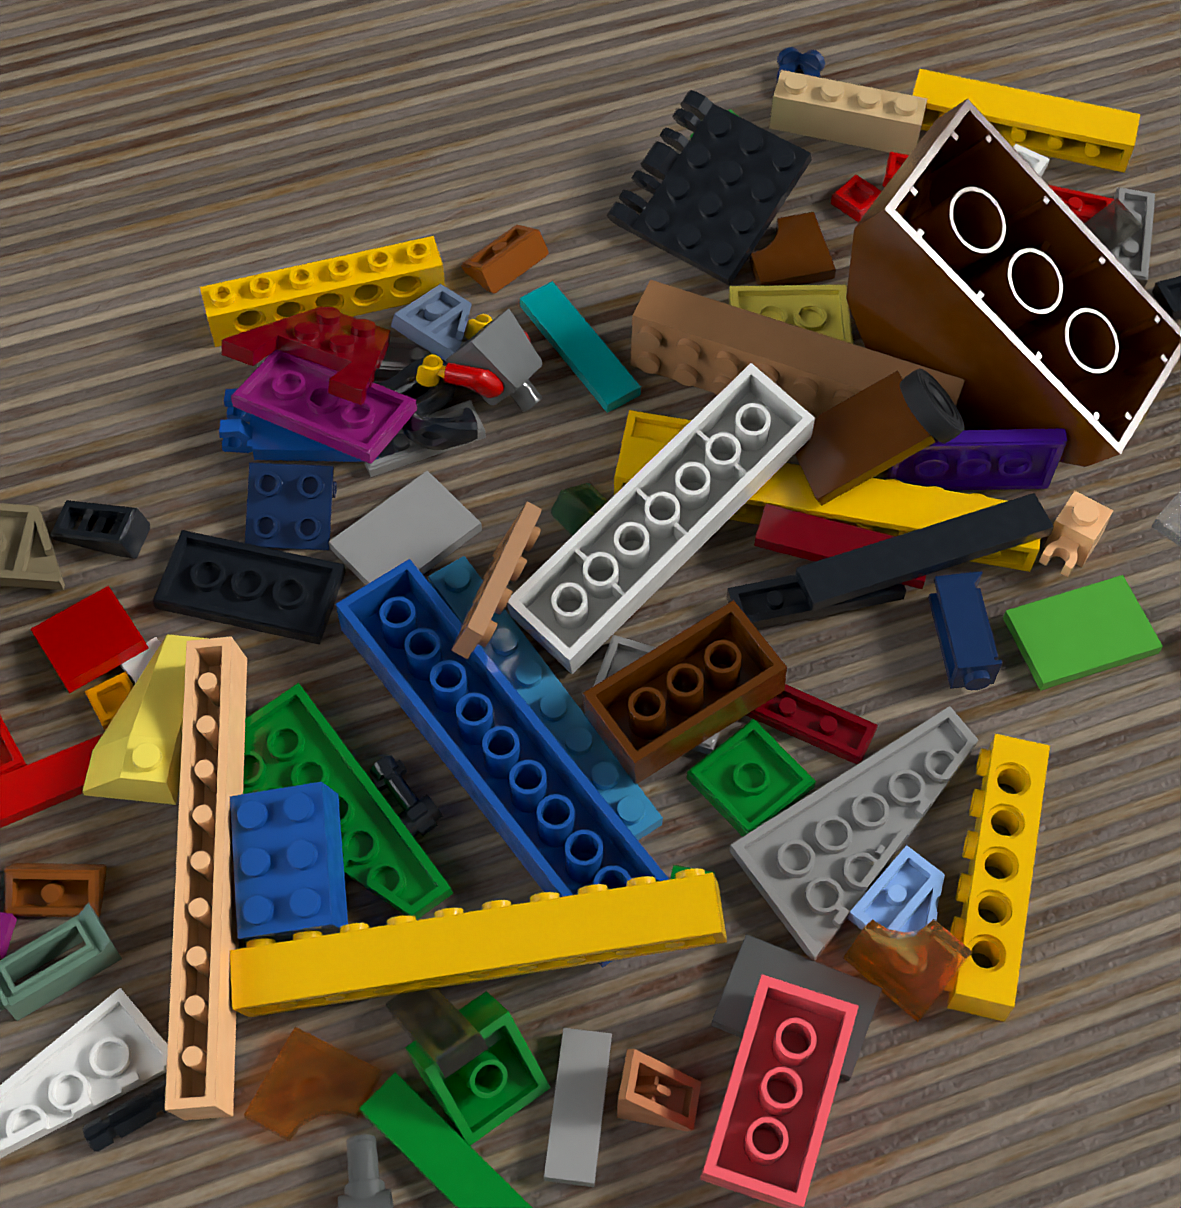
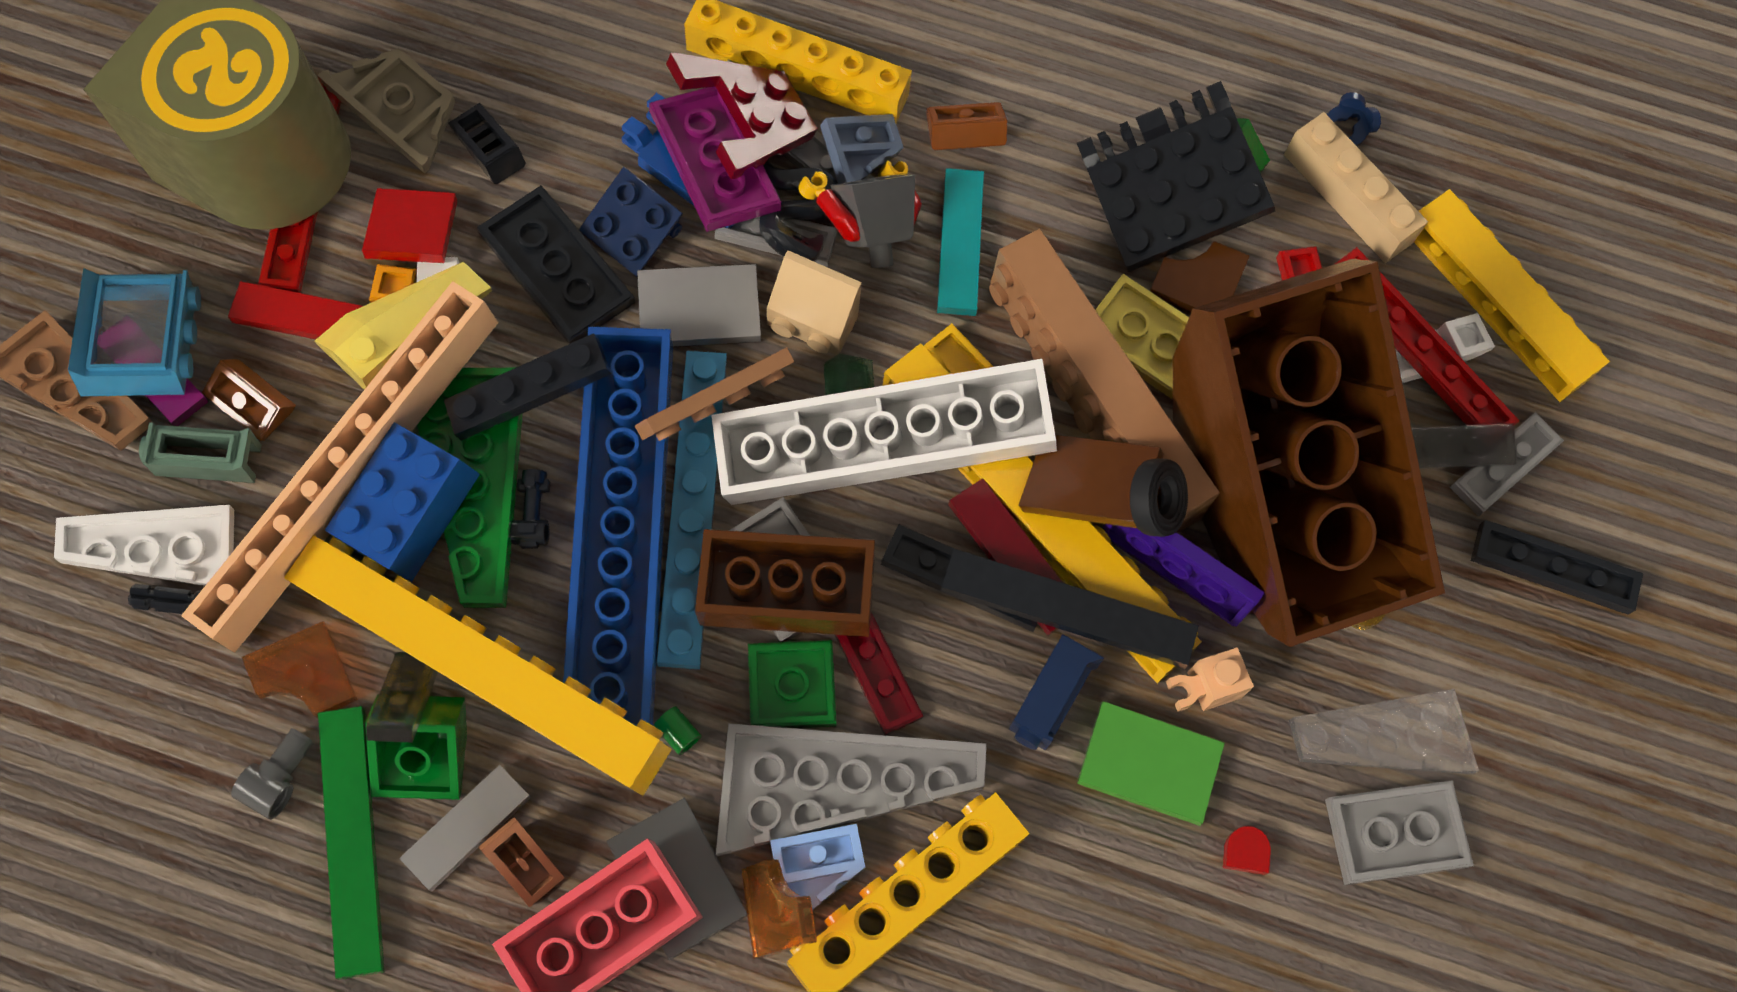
camera: 30 degrees right, 10 degrees up
none -> black plate [444,333,612,441]
none -> tan slope [767,250,862,356]

